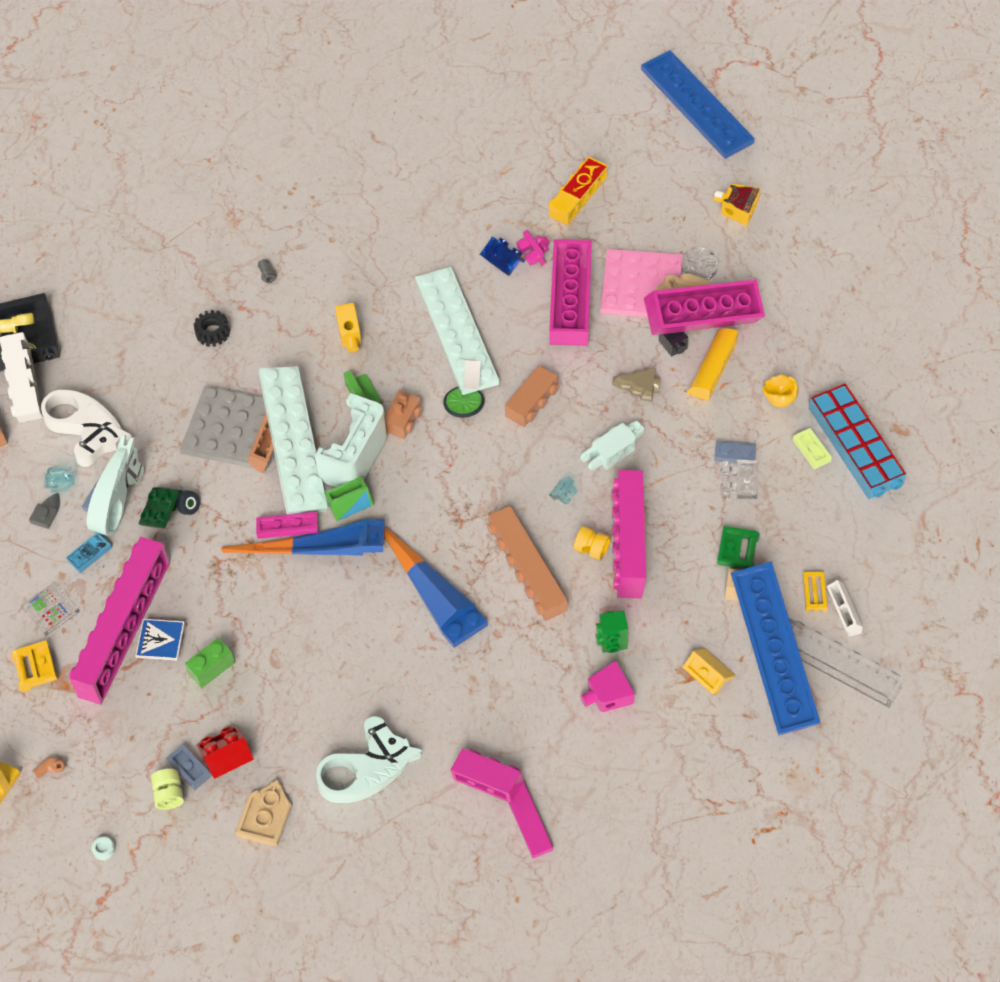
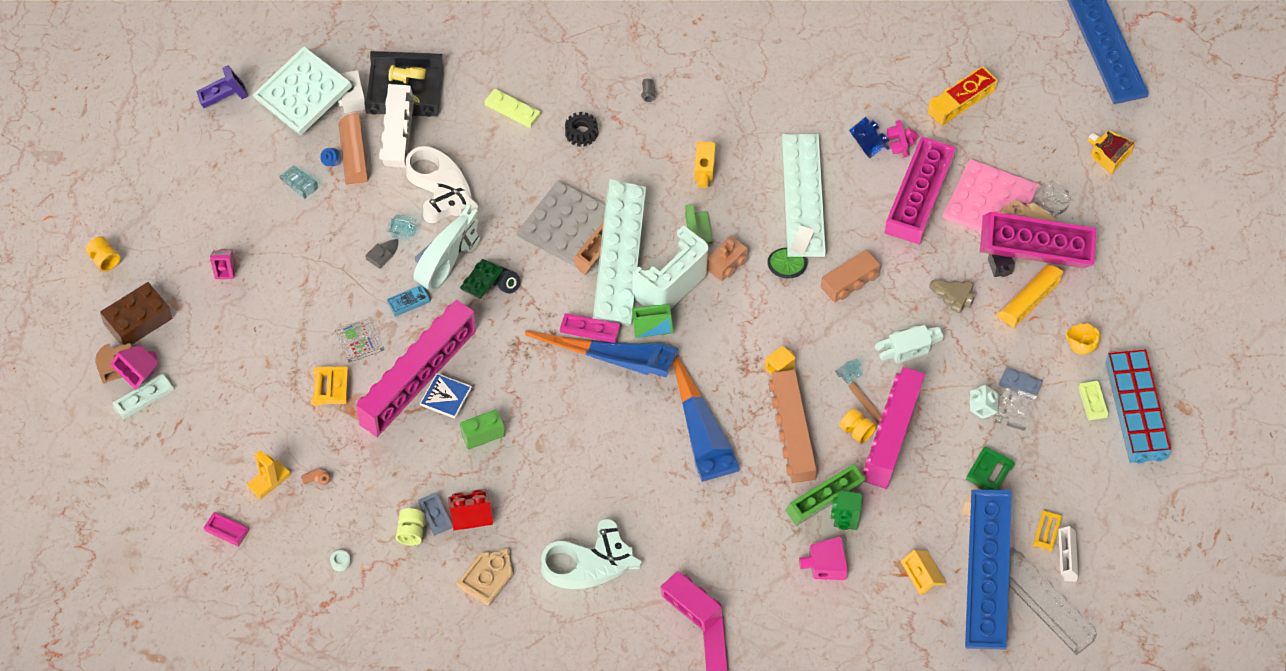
camera: 15 degrees right, 0 degrees up
none -> yellowish green plate [485,89,540,128]
none -> yellow brick [765,345,796,375]
none -> bright green brick [785,464,865,526]
none -> medium nougat bar [848,382,882,424]
none -> light aqua brick [970,385,998,419]

